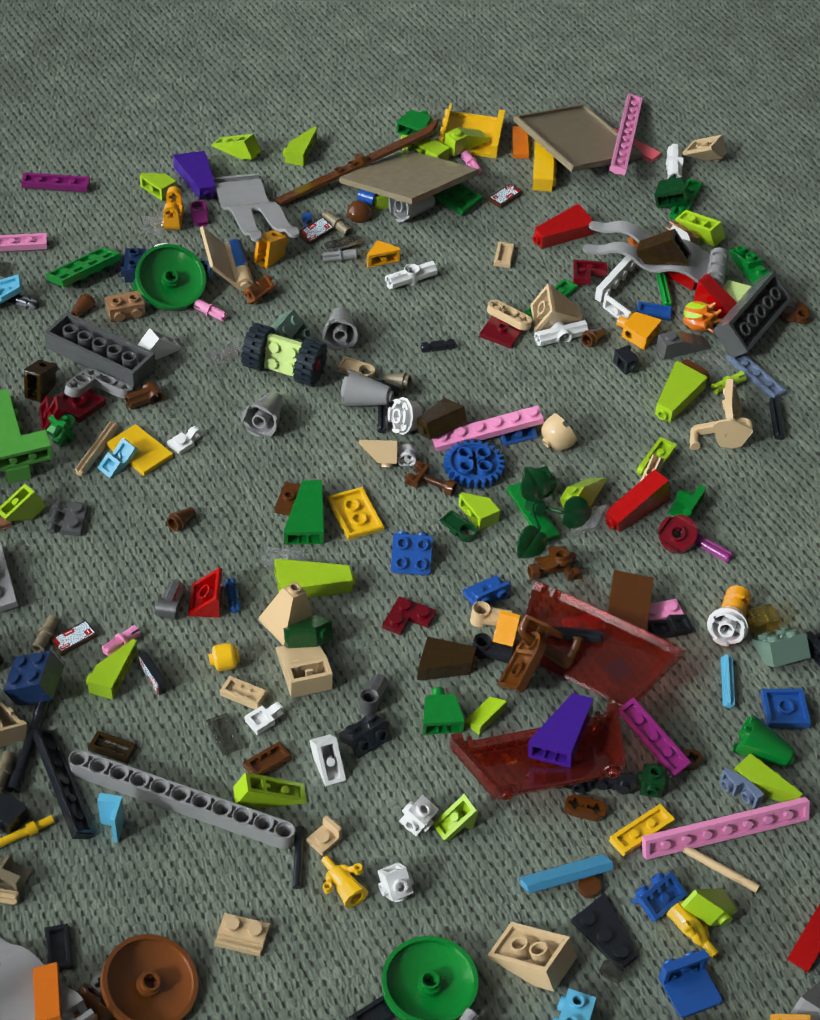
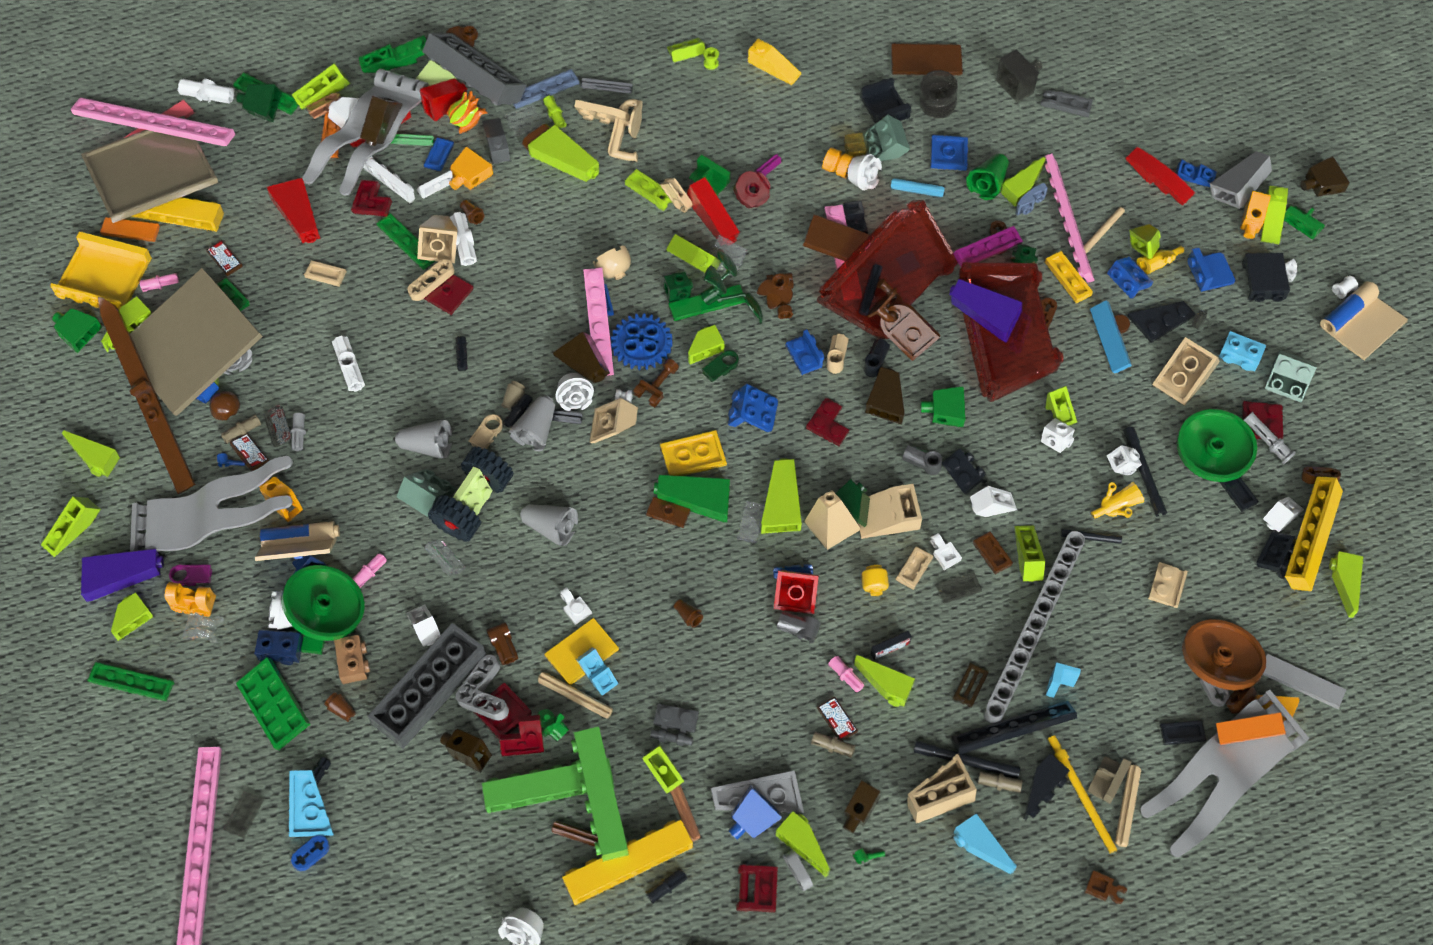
camera: 80 degrees left, 15 degrees up
dark blue brick [3,650,64,705] -> none
magenta plate [21,172,90,192] -> none
dark orange hinge [244,275,279,304] -> none
tan bracket [306,816,342,856] -> none
light orange slope [367,240,400,268] -> none
lime slope [444,128,490,157] -> none
lime slope [464,697,507,735] -> none
light orange slope [492,610,520,647] -> none
black brick [613,345,640,375] -> none
tan slope [682,135,727,161] -> none
none -> green tile [87,662,174,702]
none -> black piece [1123,426,1167,517]

